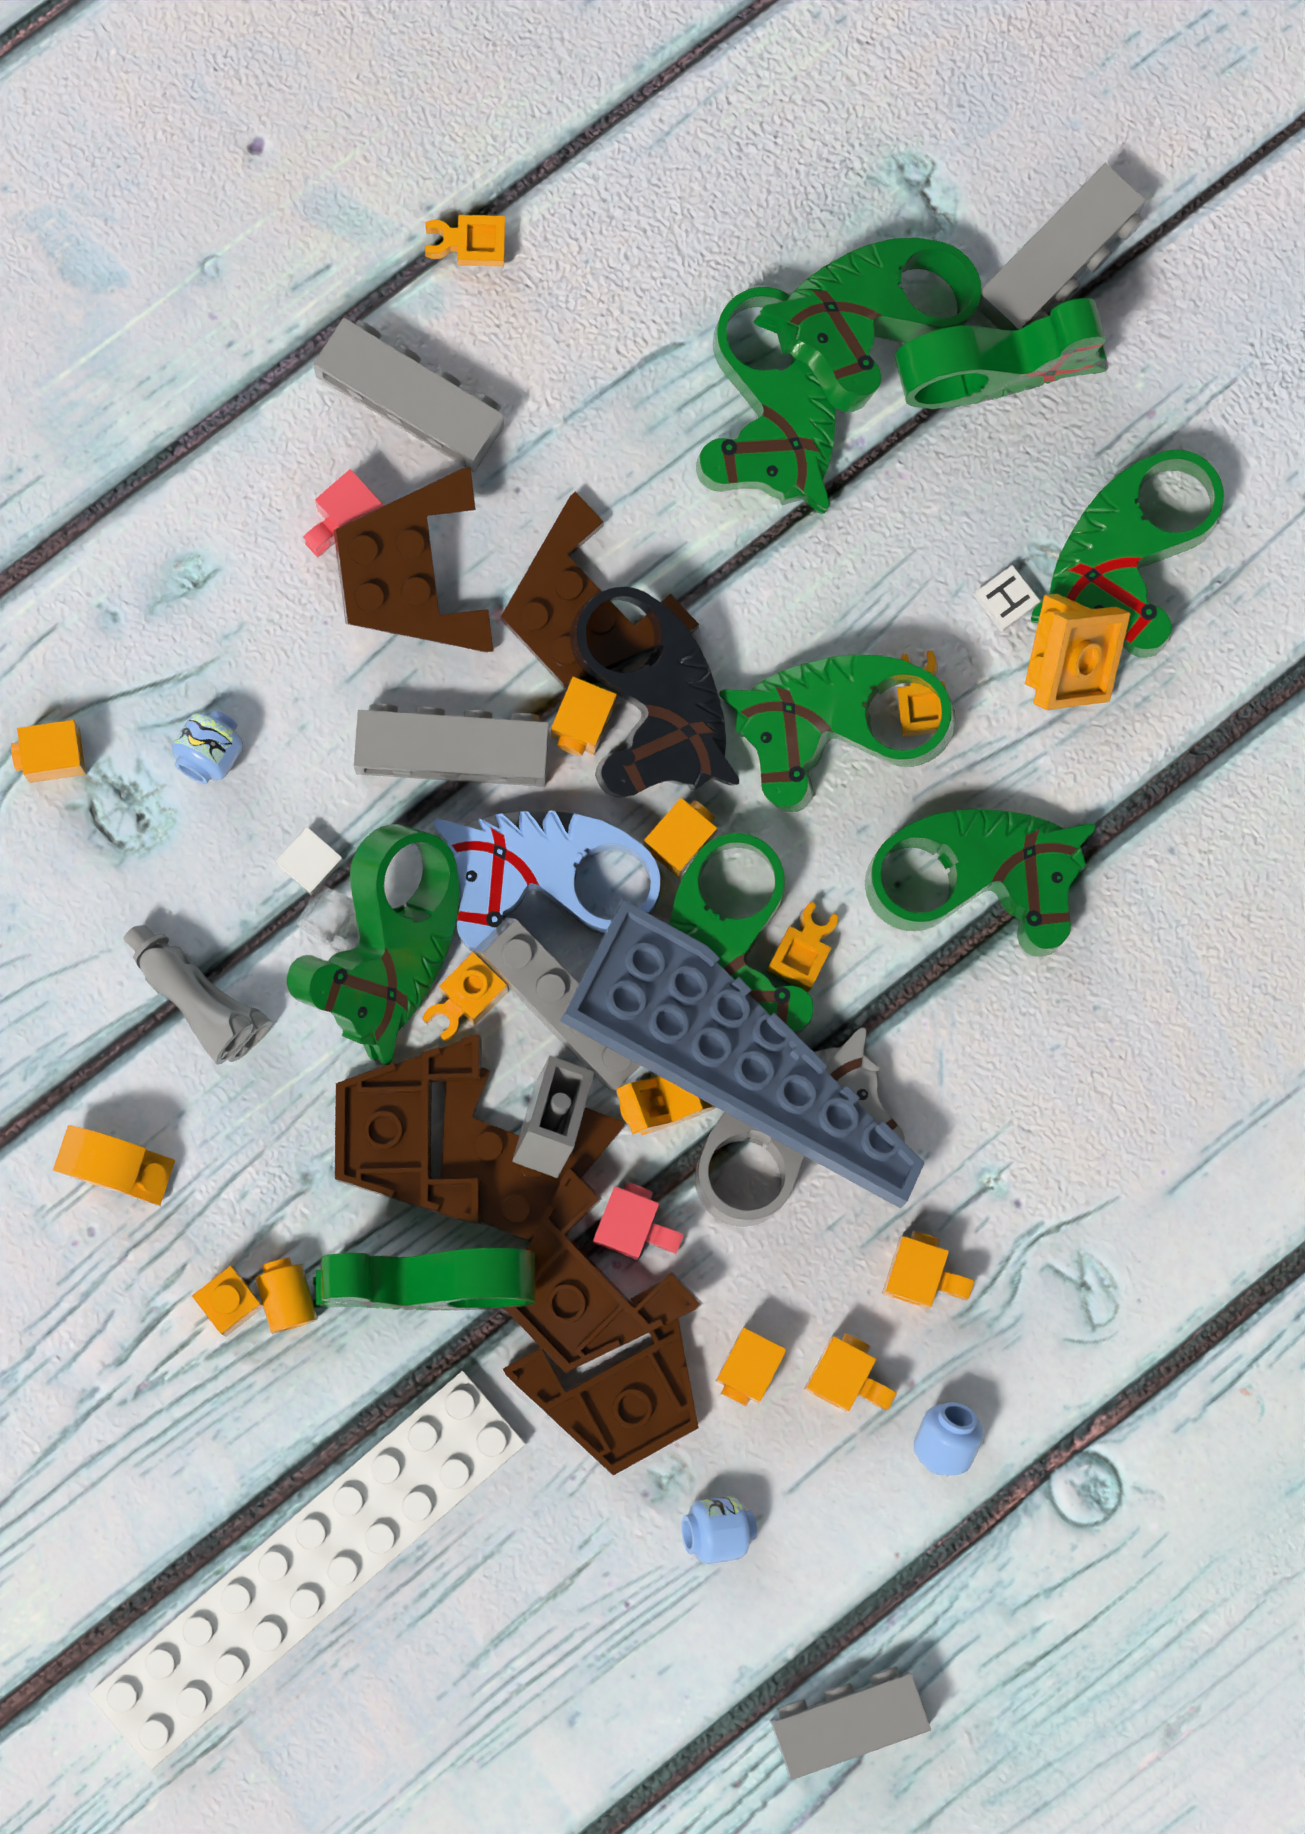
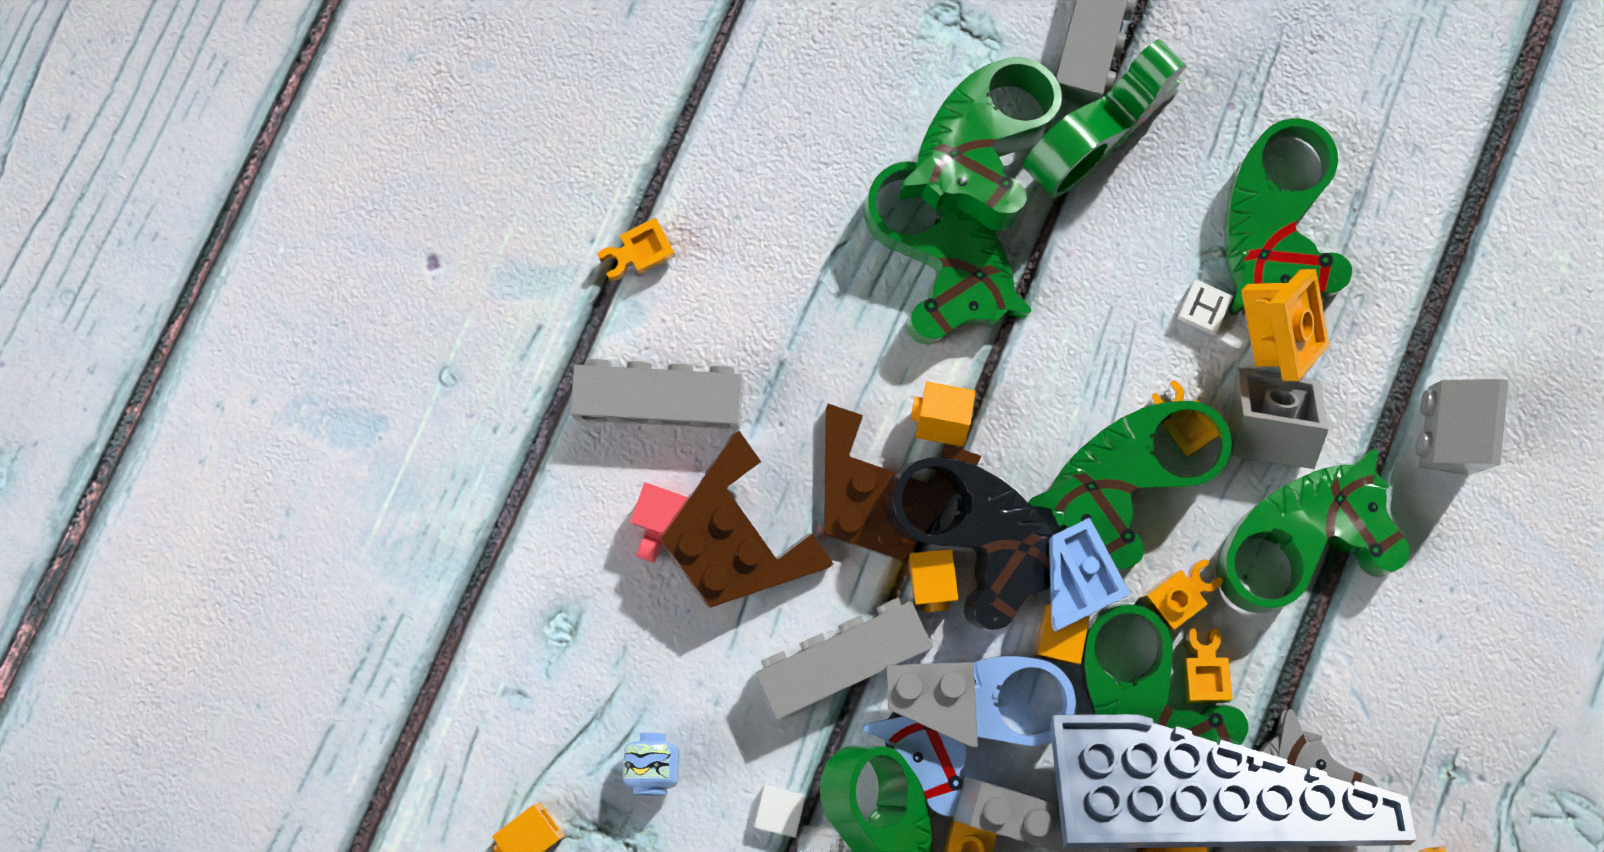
camera: 15 degrees left, 0 degrees up
none -> light grey wing [886,662,978,747]
none -> light orange brick [910,381,976,447]
none -> light blue wing [1049,518,1130,632]
none -> light orange brick [1139,559,1223,631]
none -> light grey slope [1228,367,1329,469]
none -> light grey slope [1416,379,1508,475]

